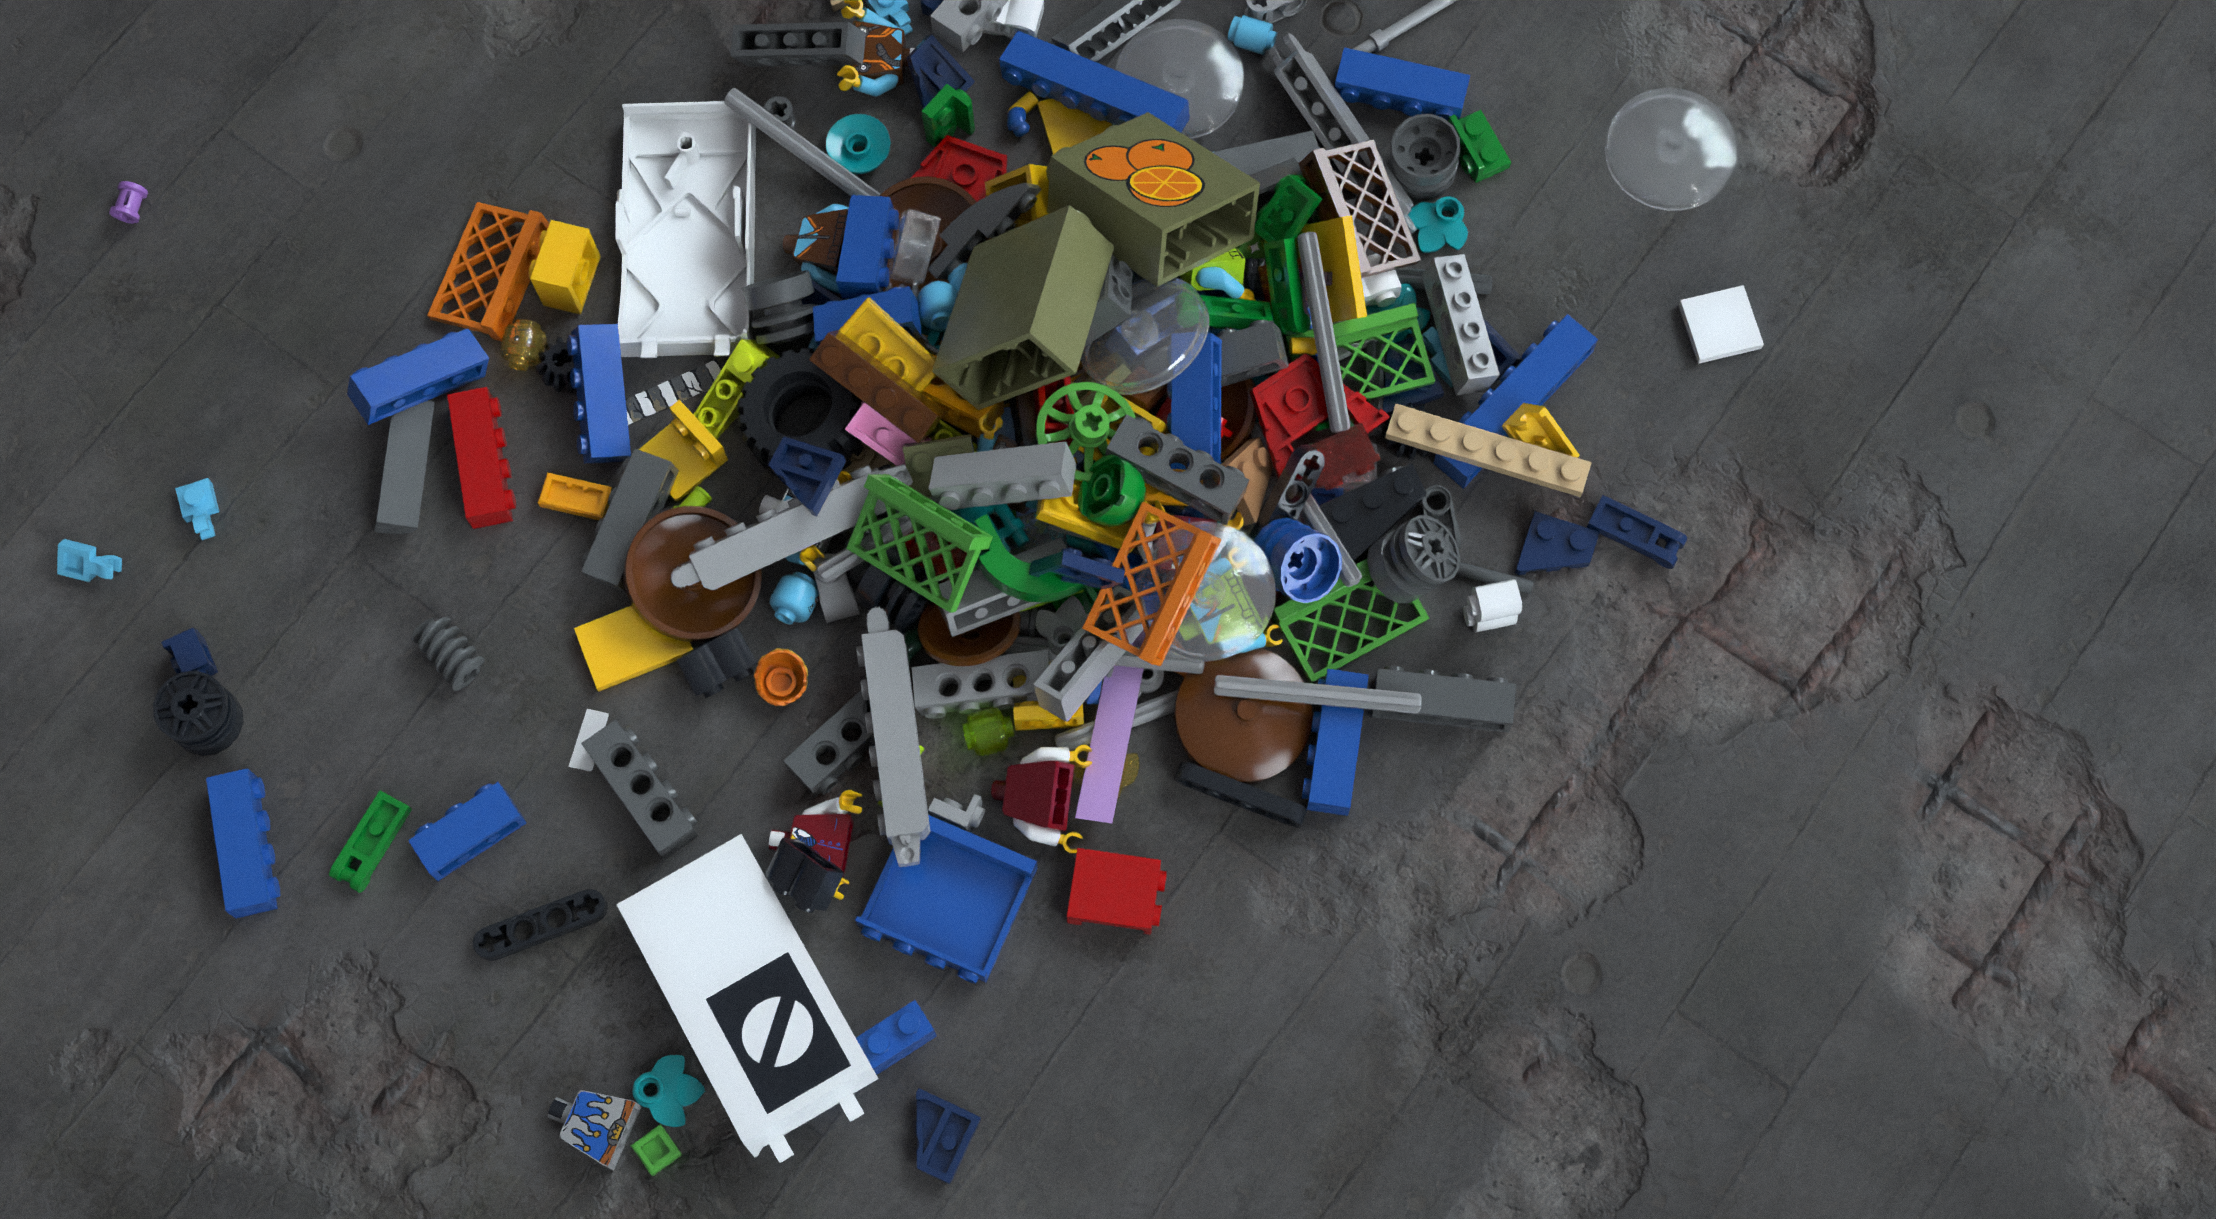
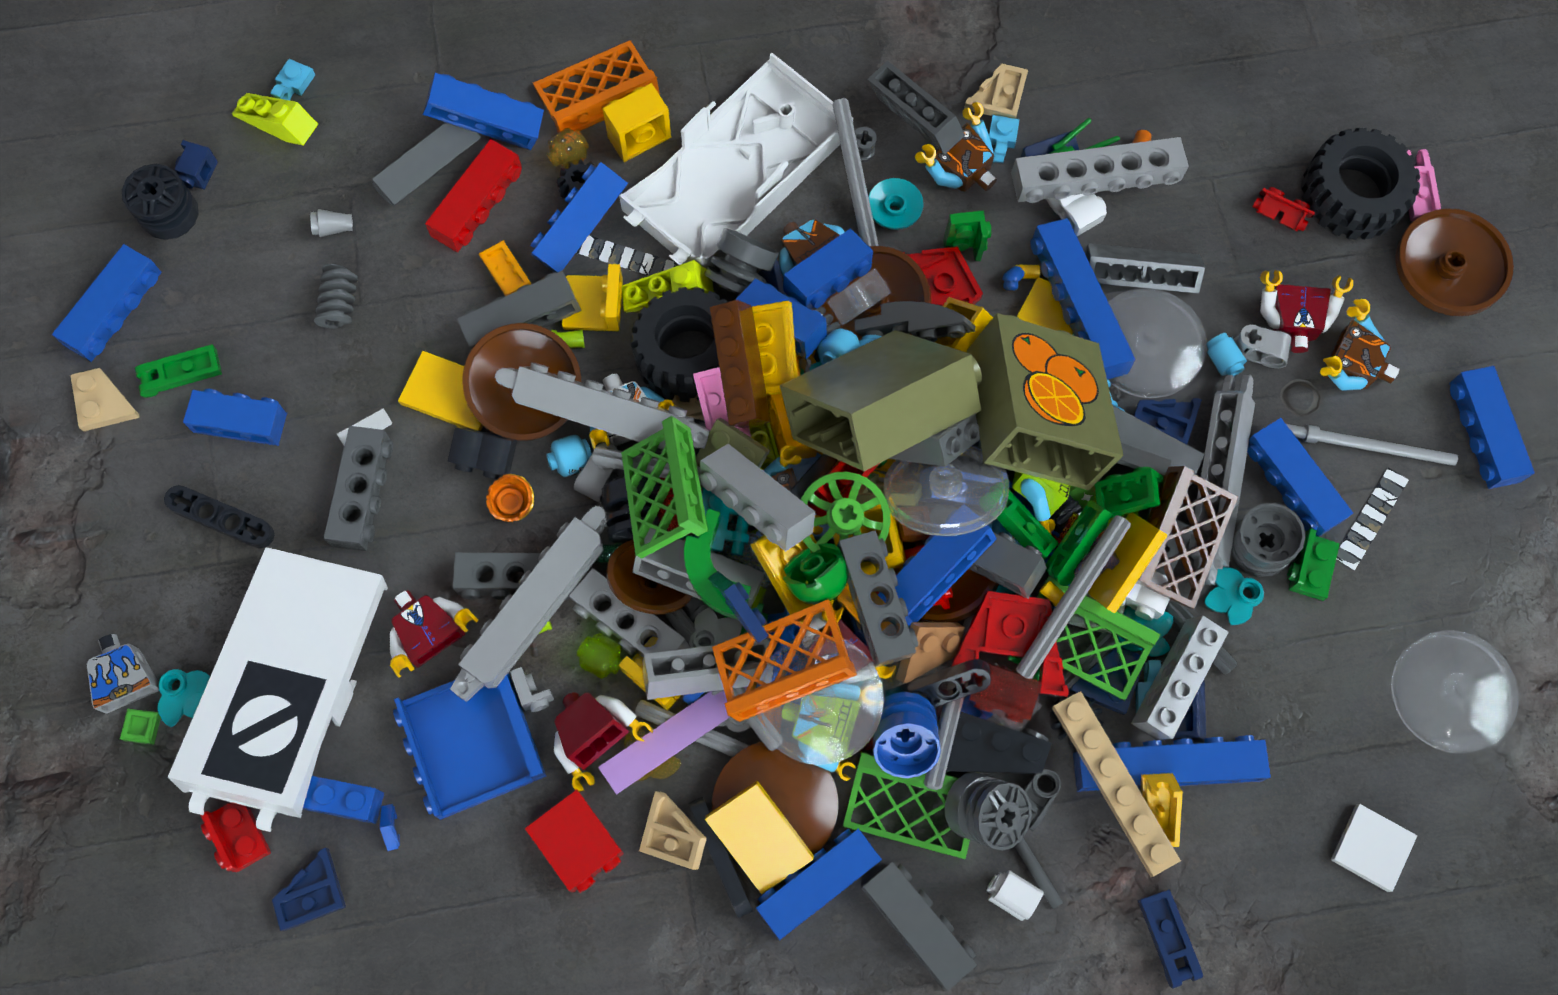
camera: 40 degrees right, 0 degrees up
medium azure plate [57,539,122,582] -> none
black brick [765,837,844,913] -> none
dark blue wing [768,437,846,517] -> none
dark blue wing [906,34,975,109] -> none
light grey axle [1214,675,1422,714] -> none
dark blue wing [1514,511,1600,575] -> none
none -> tan wing [71,368,140,432]
none -> red bracket [200,802,271,873]
none -> neon yellow slope [232,93,318,145]
none -> light grey cone [310,209,353,237]
none -> blue tile [380,804,400,851]
none -> tan wing [639,791,707,870]
none -> yellow tile [705,780,814,894]
none -> dark blue wing [1133,398,1202,445]
none -> sticker [1336,468,1409,570]

